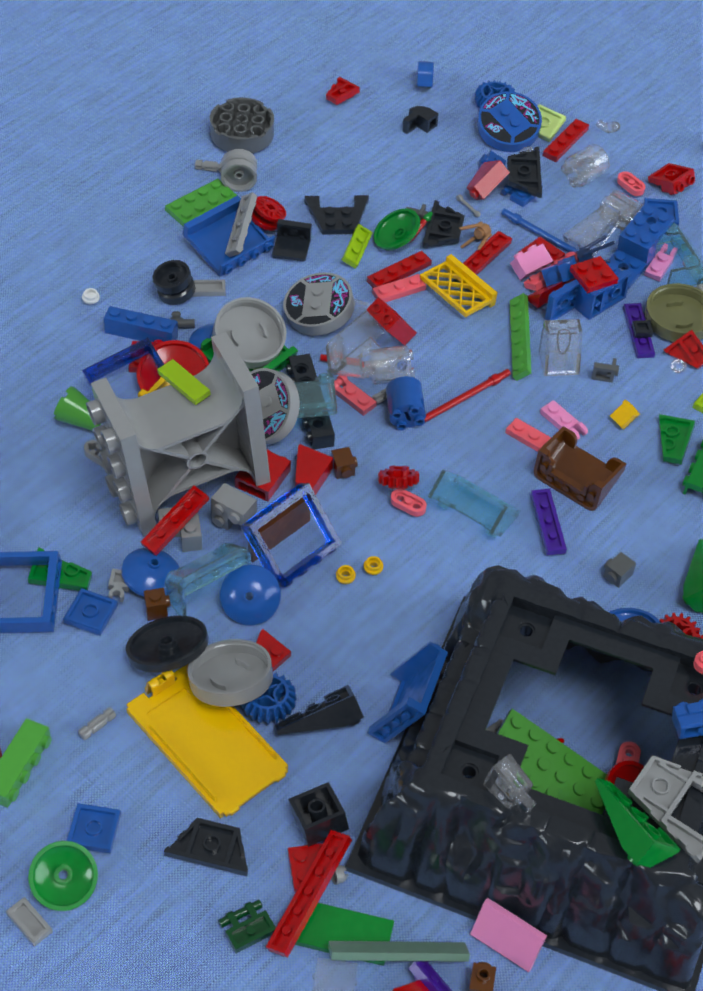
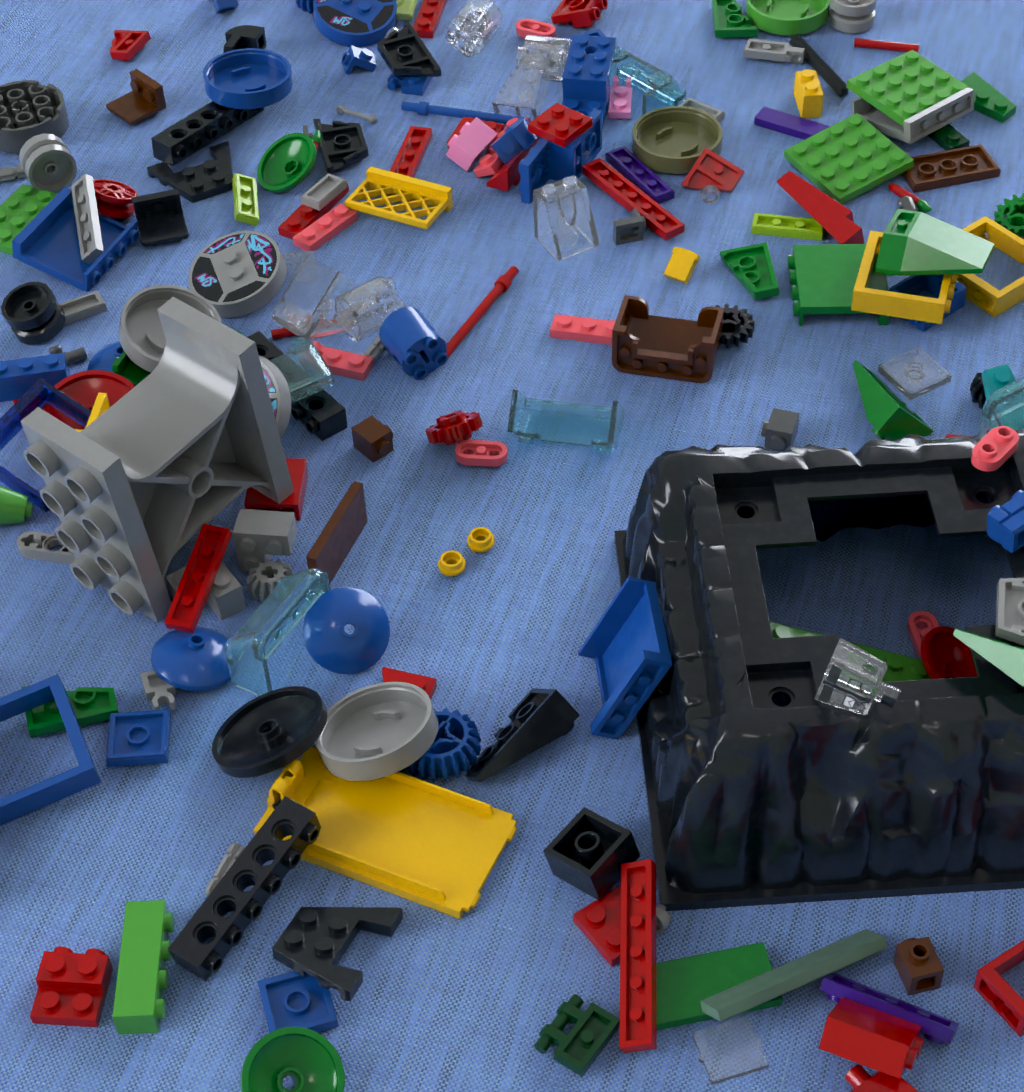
camera: 20 degrees left, 5 degrees down
reddish brown brick [144,588,171,621] -> none
lime tile [157,359,211,405] -> none
black wing [164,818,248,876] -> none
clear blue window [240,483,341,587] -> none
red slope [295,444,333,501] -> none
red window [366,297,417,345] -> none
medium nougat plant [459,221,492,250] -> none
slope [466,160,510,200] -> none
bright pink tile [470,898,547,972] -> none
bright green plate [510,293,532,381] -> none
dark purple plate [531,488,567,556] -> none
bright pink hinge [540,400,588,440] -> none
dark blue plant [576,235,616,263] -> none
black tile [632,320,653,338] -> none
none -> reddish brown bracket [106,69,166,125]
none -> black brick [151,101,264,166]
none -> black brick [168,796,321,981]
none -> blue brick [203,48,293,109]
none -> light grey gear [247,558,295,605]
none -> black wing [272,907,403,1002]
none -> light grey tile [300,173,347,211]
none -> red plate [582,158,685,241]
none -> black gear [715,304,755,348]

